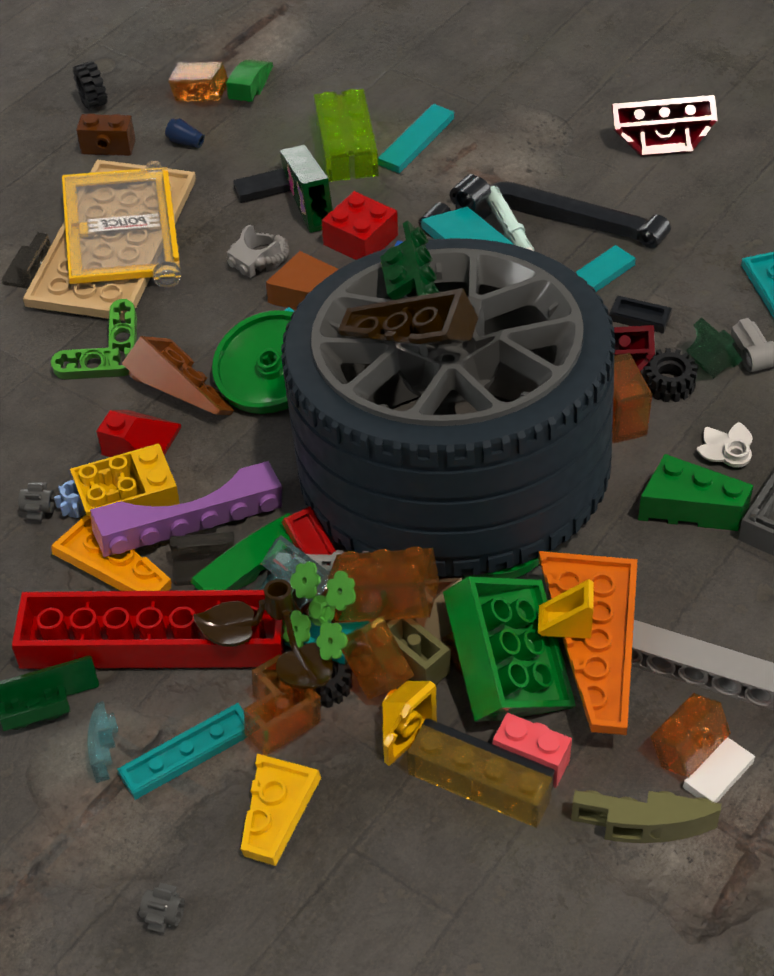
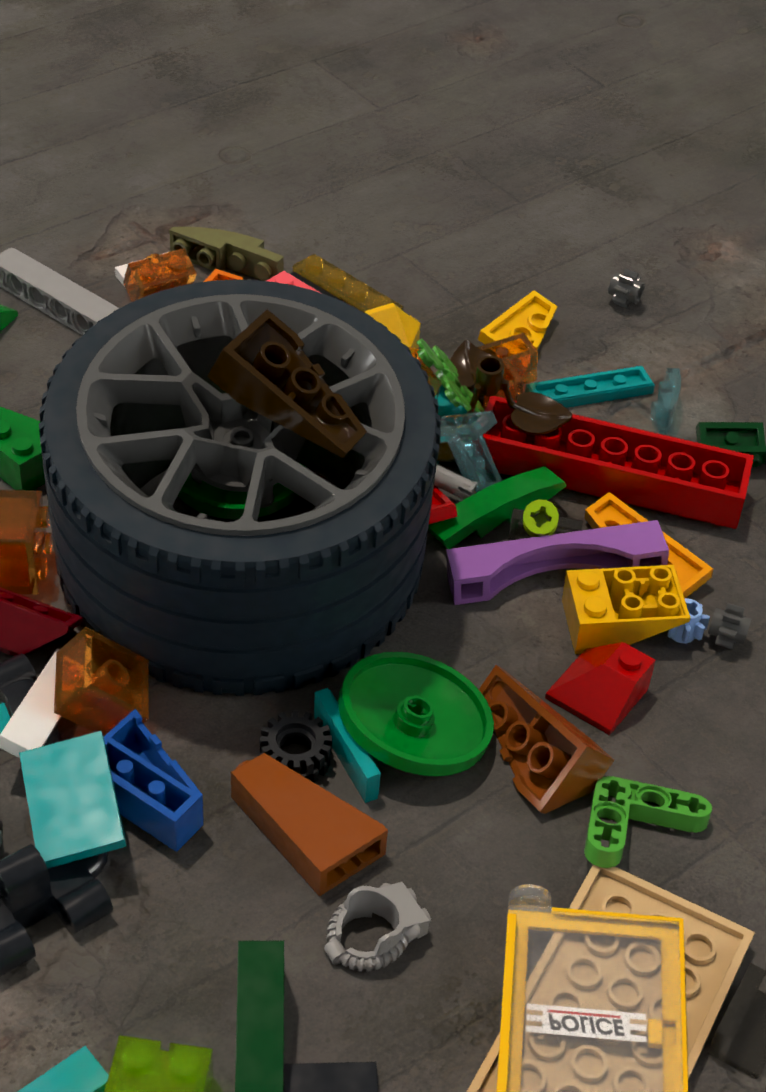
camera: 170 degrees left, 5 degrees down
red brick [322,191,398,260] -> none
dark green bracket [380,220,439,300] -> none
none -> lime wheel [523,499,559,537]

